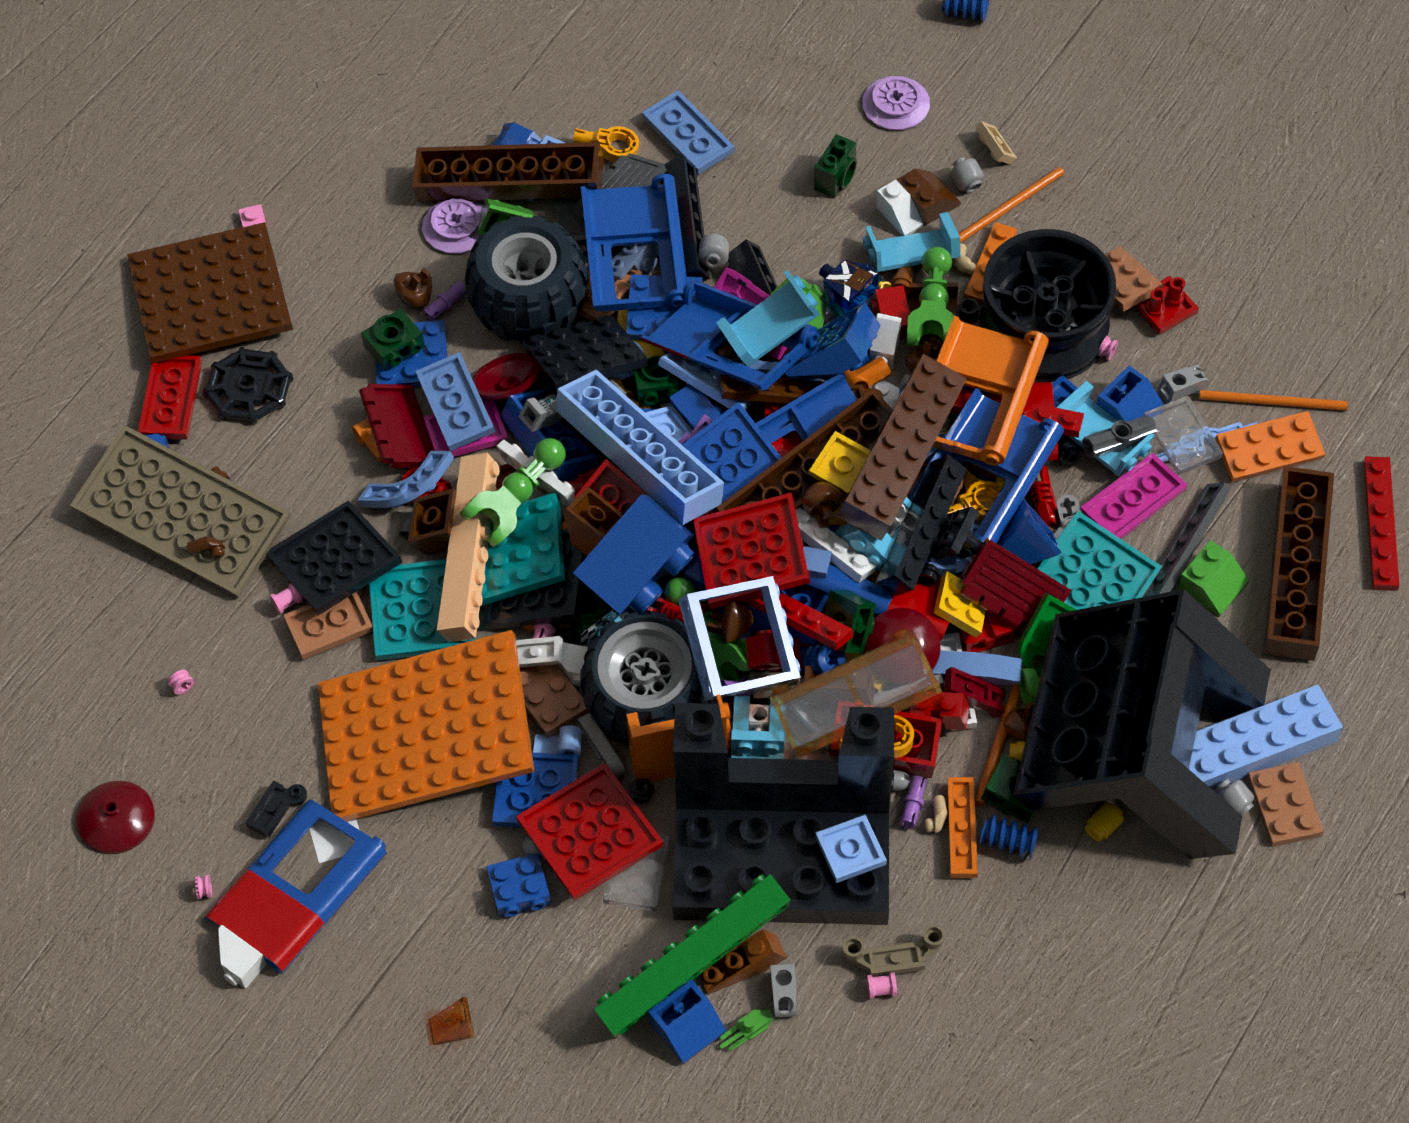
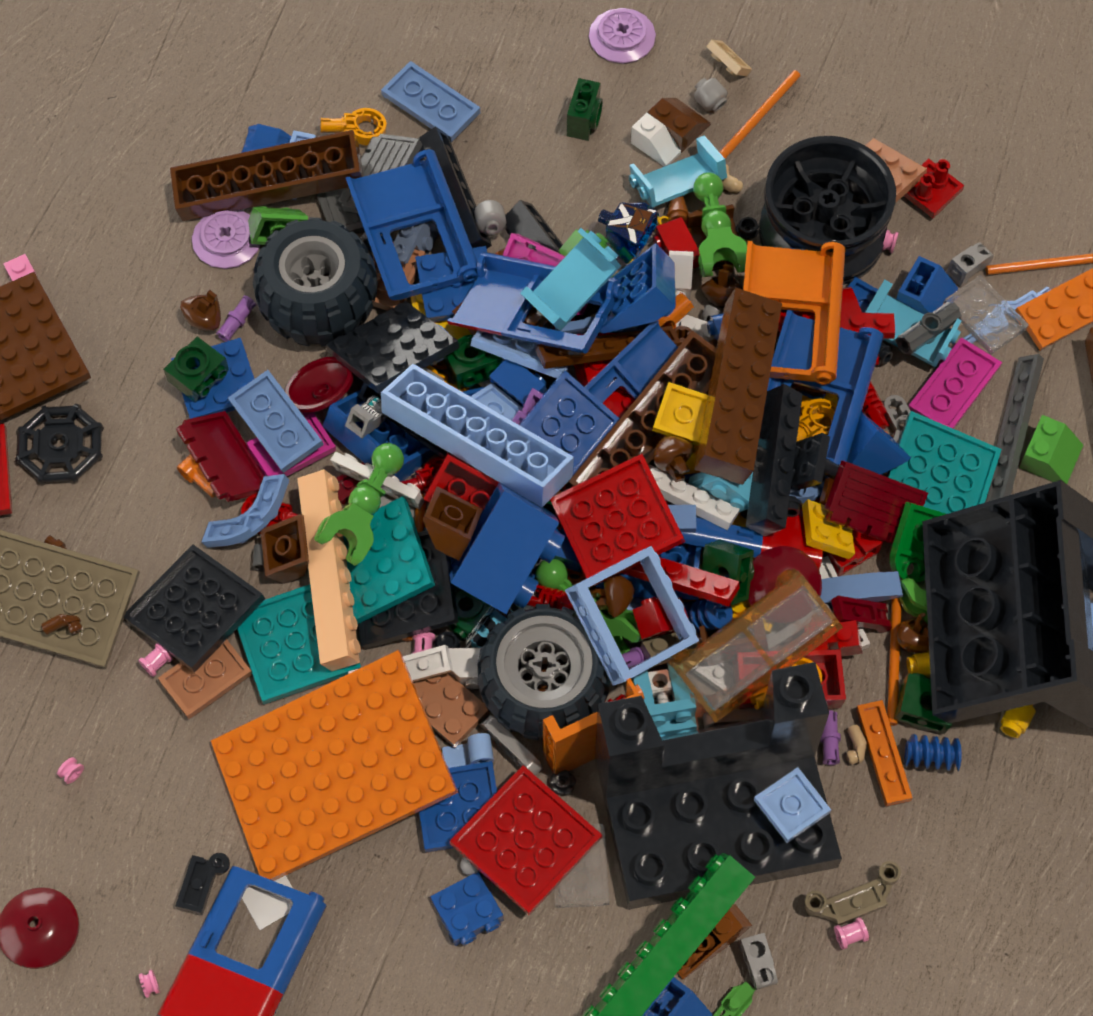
camera: 15 degrees left, 5 degrees up
orange plate [964,222,1017,305] -> none

